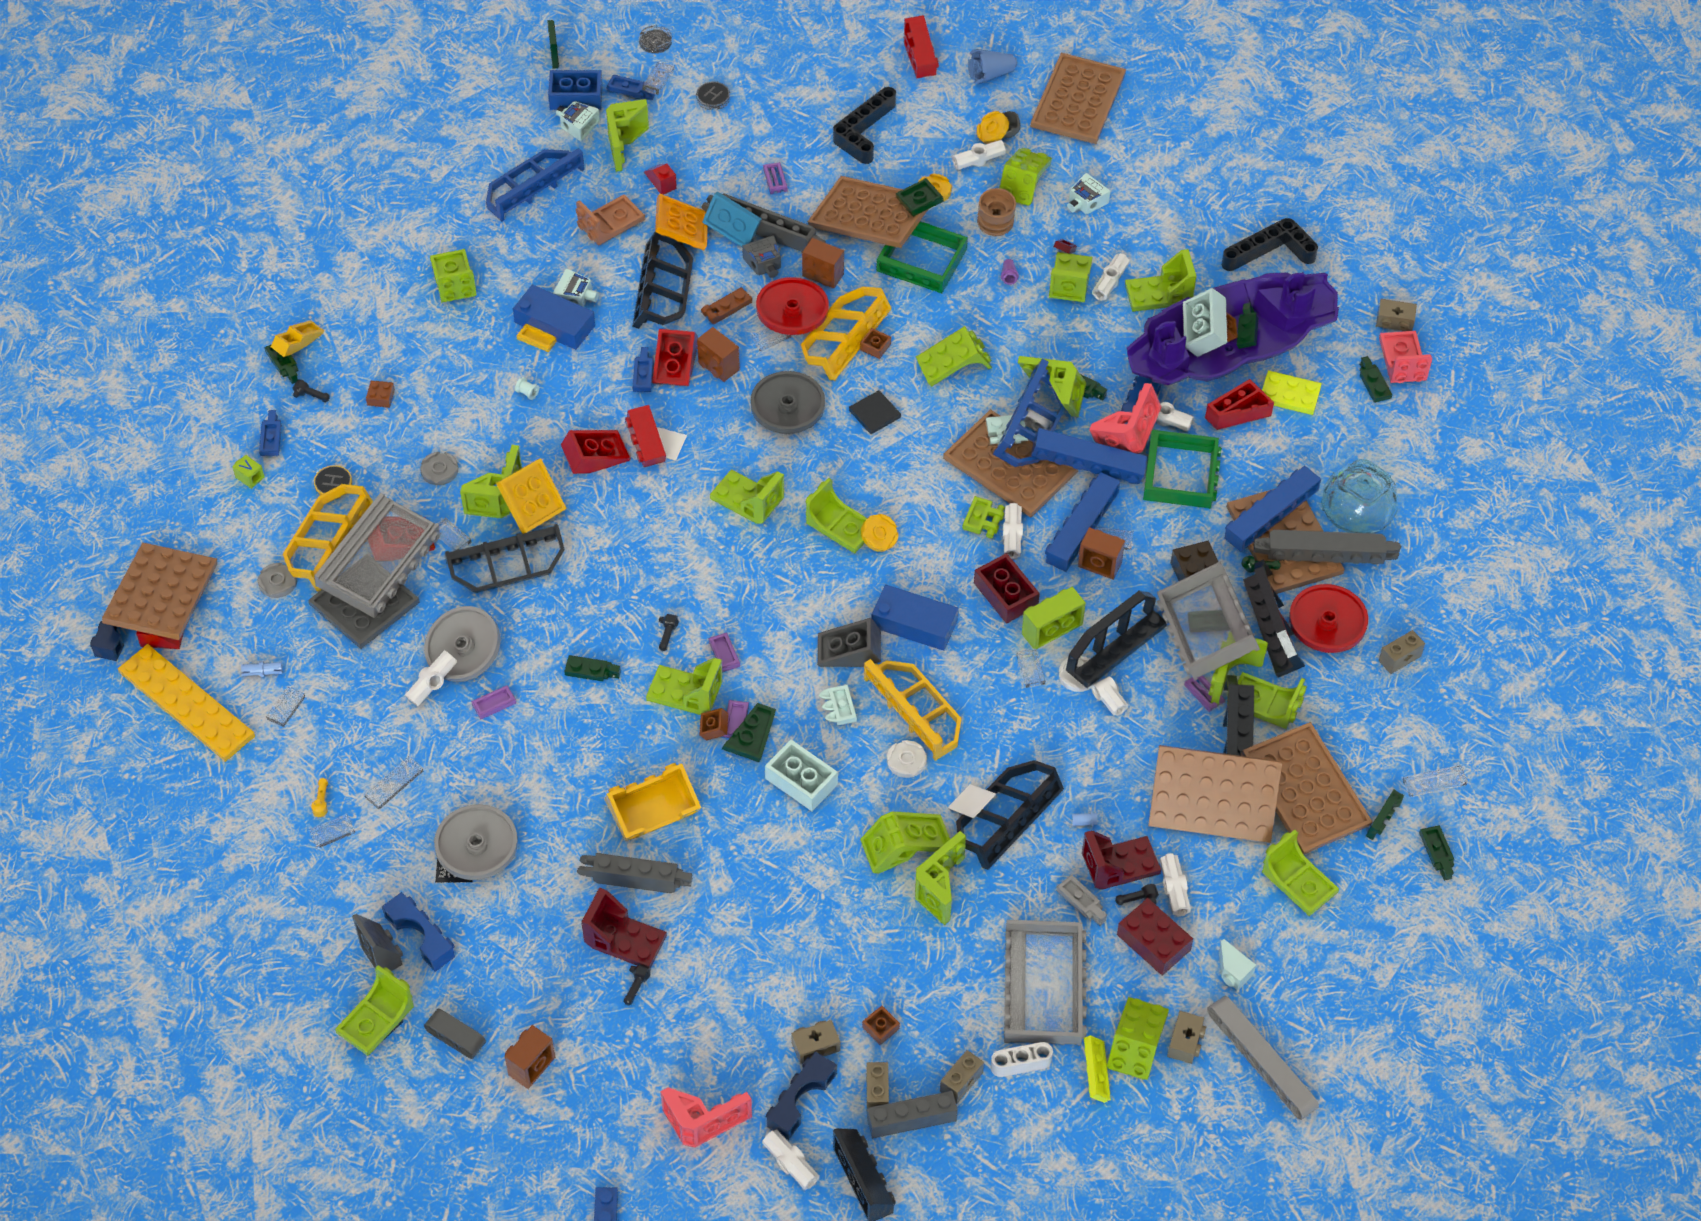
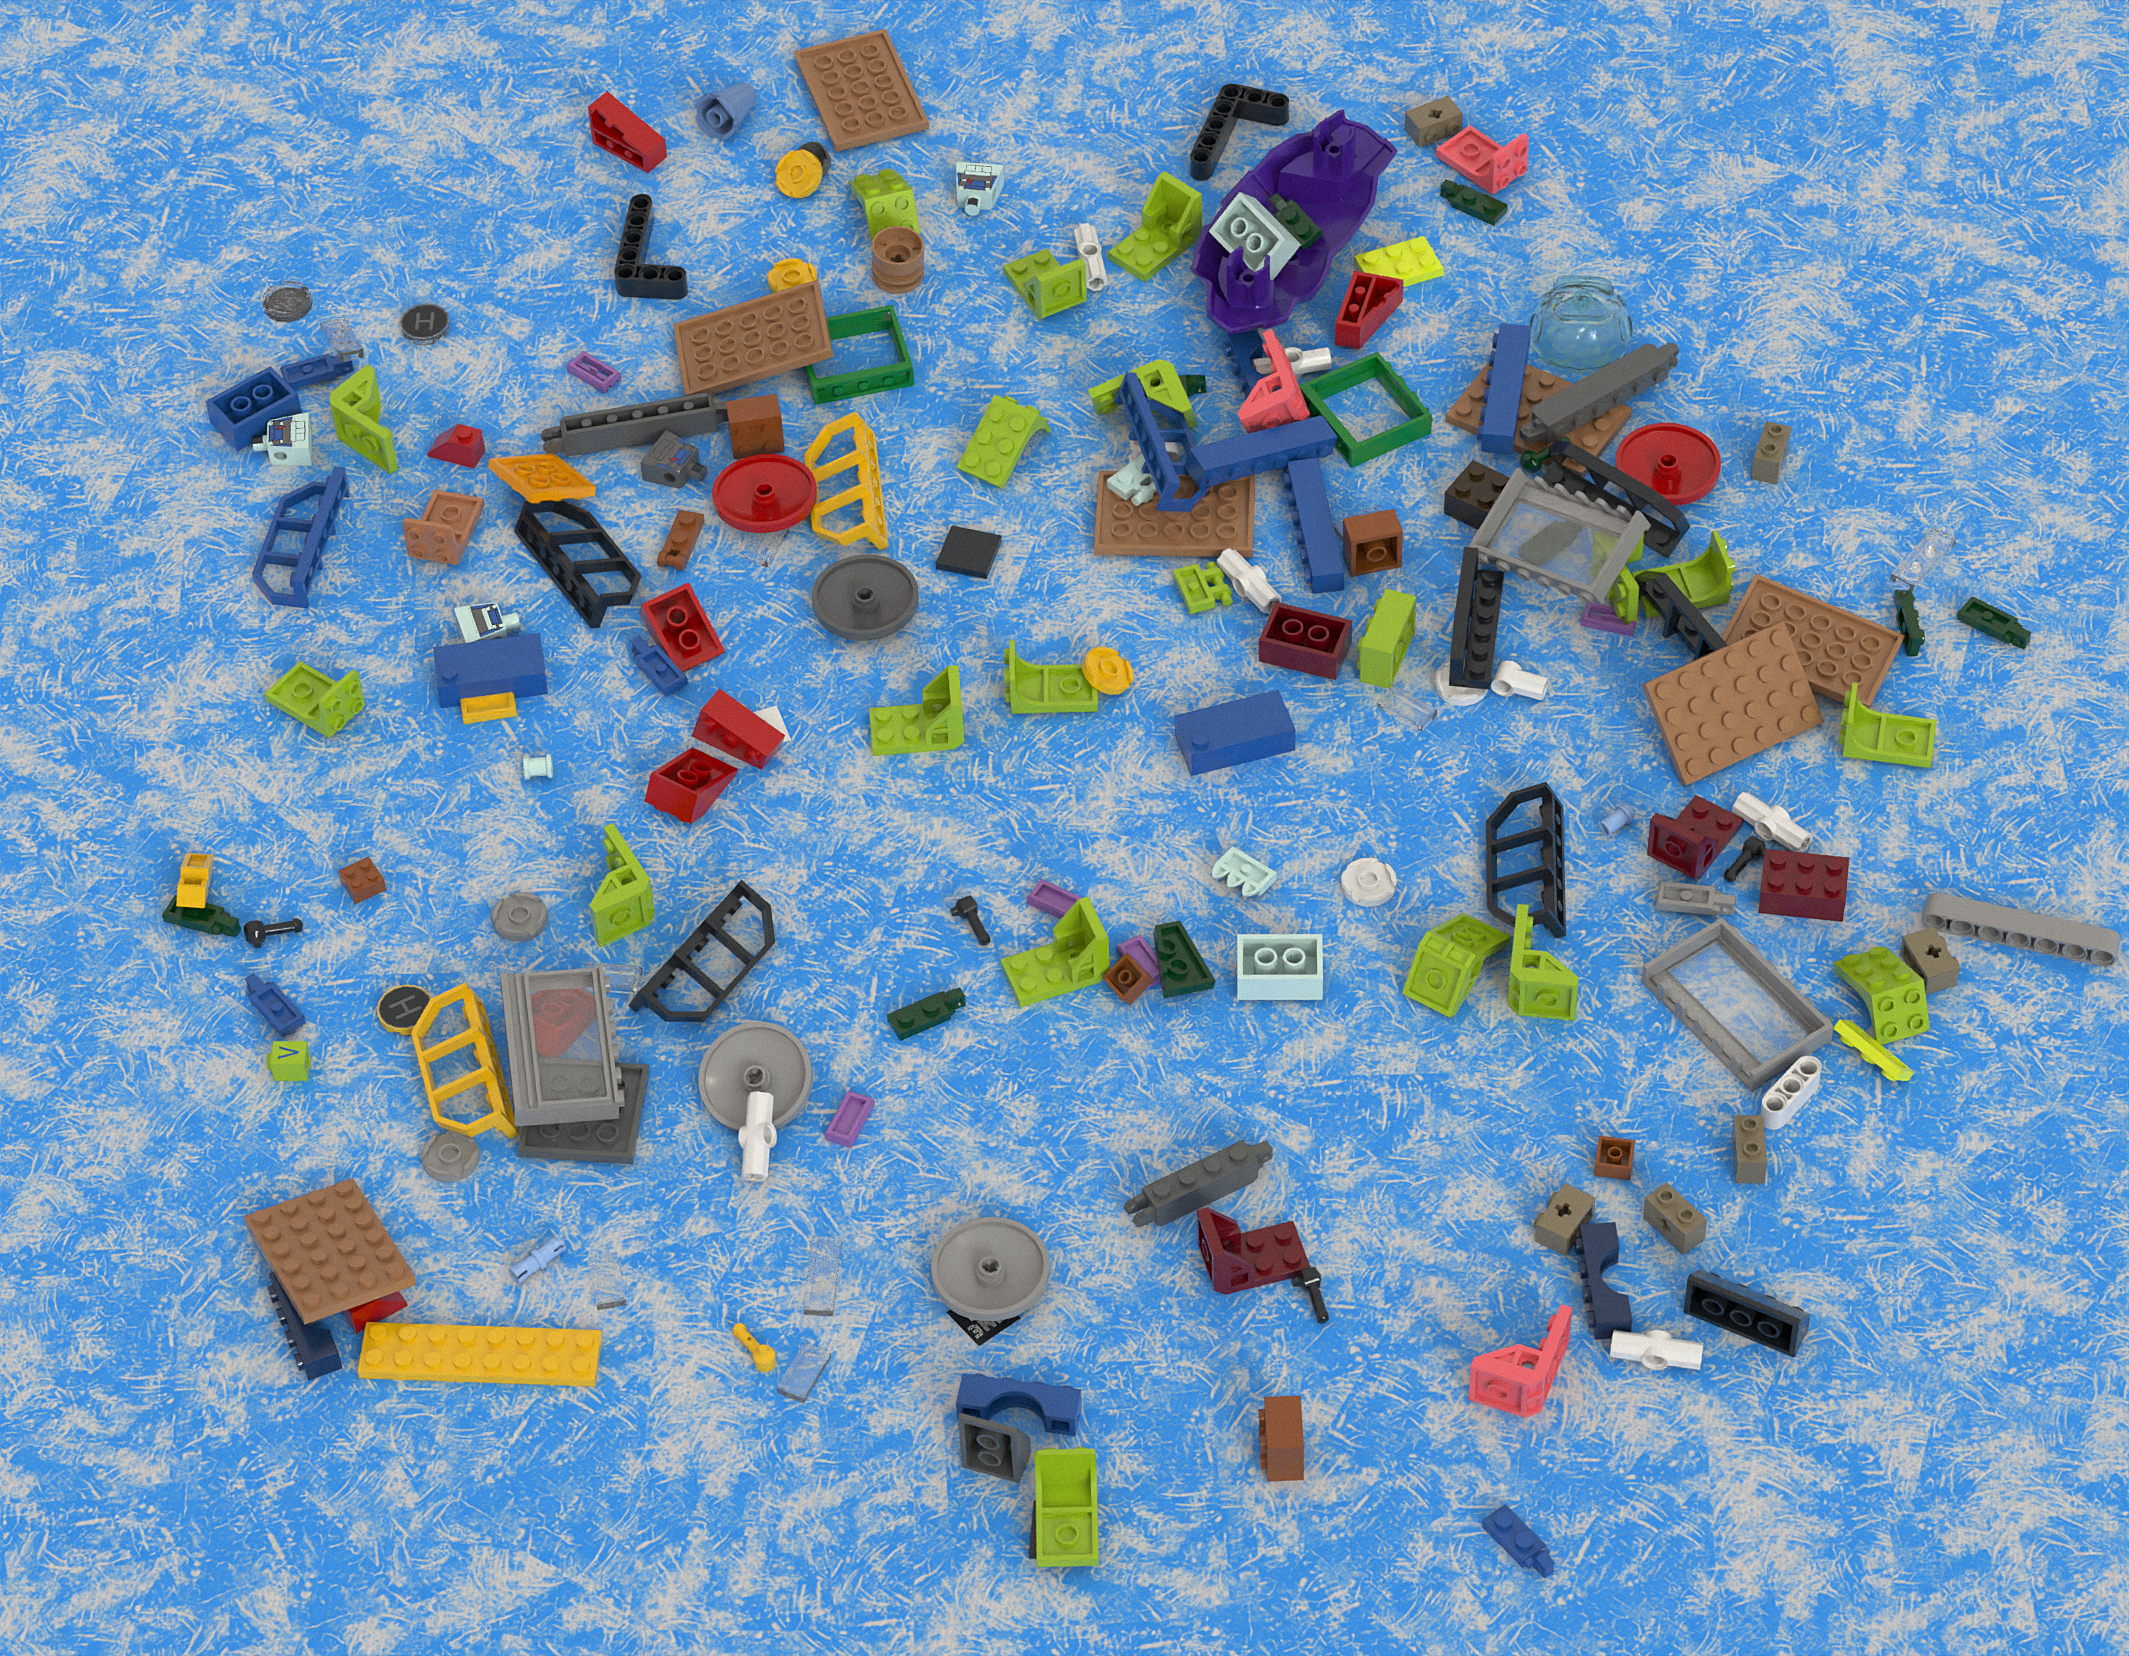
camera: 35 degrees left, 5 degrees down
dark grey beam [424,1008,486,1059] -> none
yellow plate [496,458,567,534] -> none
dark green tile [547,20,559,69] -> none
yellow windscreen [604,763,701,841] -> none
dark orange brick [697,327,740,382] -> none
dark azure plate [702,191,762,247] -> none
dark grey slope [817,617,881,667] -> none
dark orange piece [860,328,891,359] -> none
yellow plate [864,659,962,761] -> none
dark grey brick [867,1091,958,1139] -> none
dark green tile [895,178,944,217] -> none
white sticker [948,784,996,818] -> none
white piece [952,140,1006,170] -> none
medium lavender cone [1001,259,1019,285] -> none
dark red tile [1053,239,1077,254] -> none
light aqua slope [1219,939,1256,991] -> none

